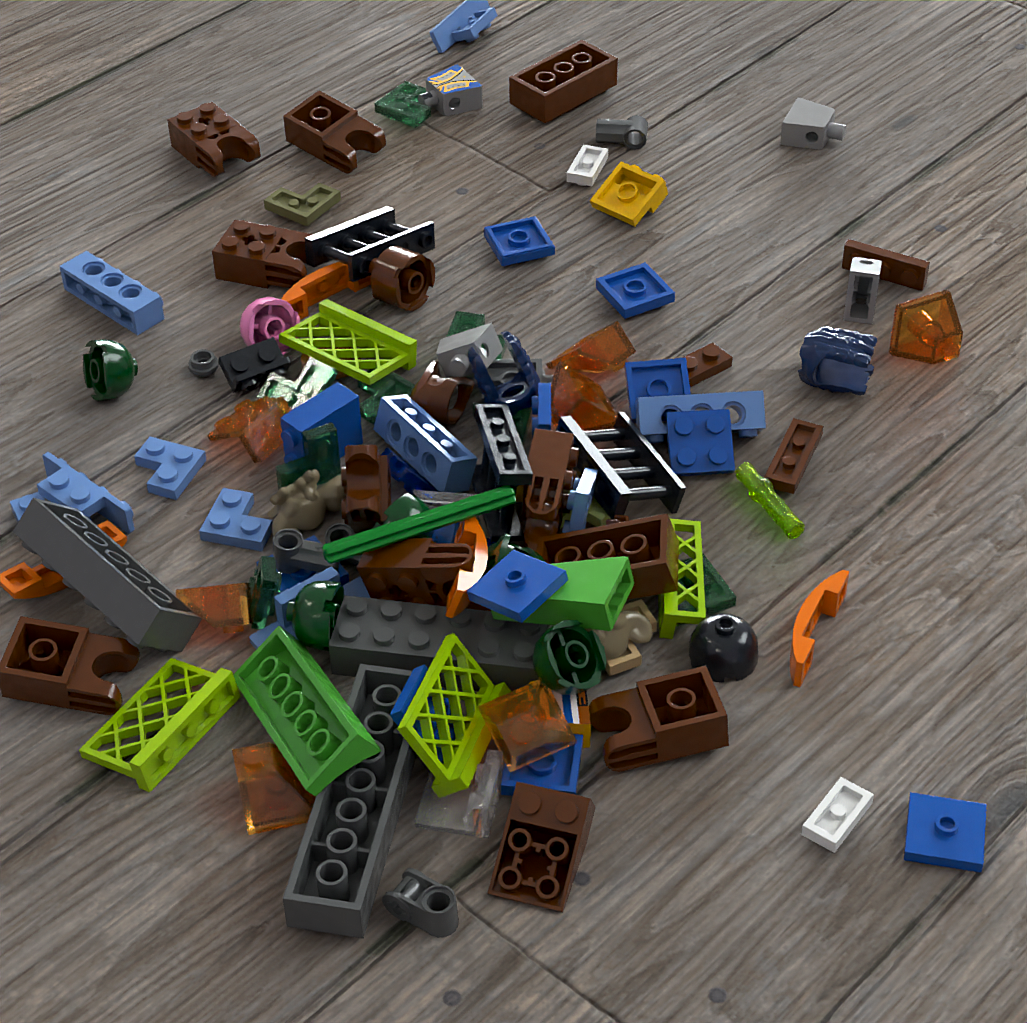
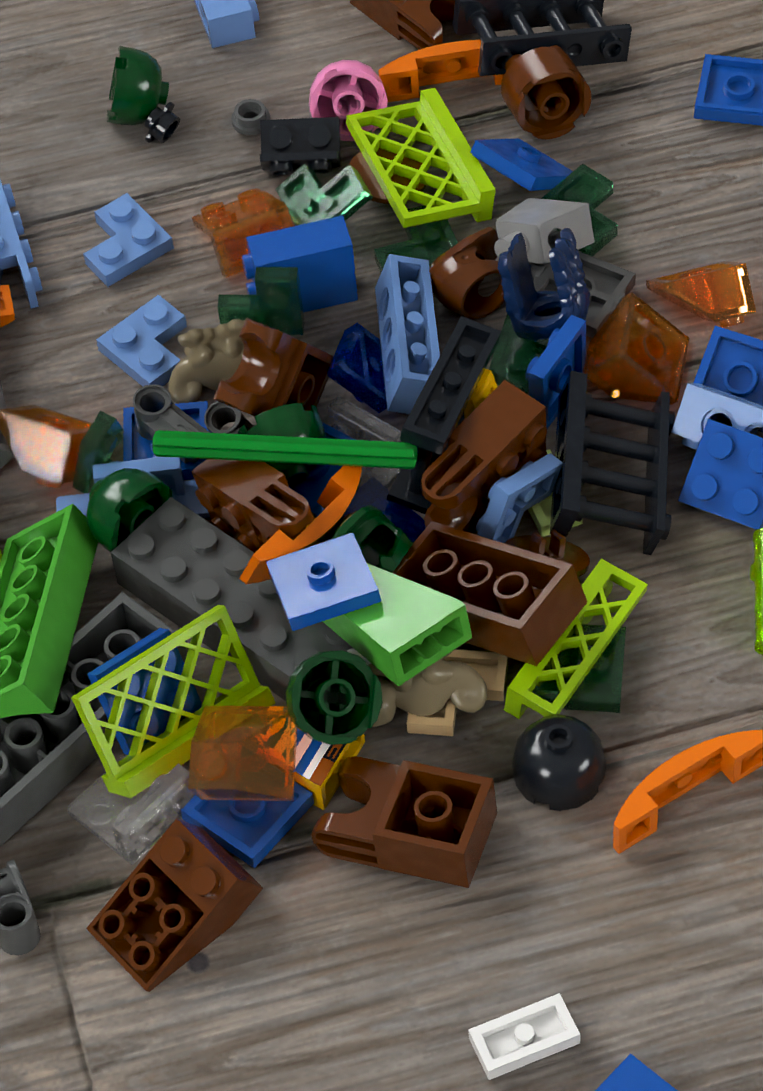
camera: 35 degrees right, 10 degrees up
none -> black plate [145,102,180,143]
none -> blue plate [470,138,579,191]

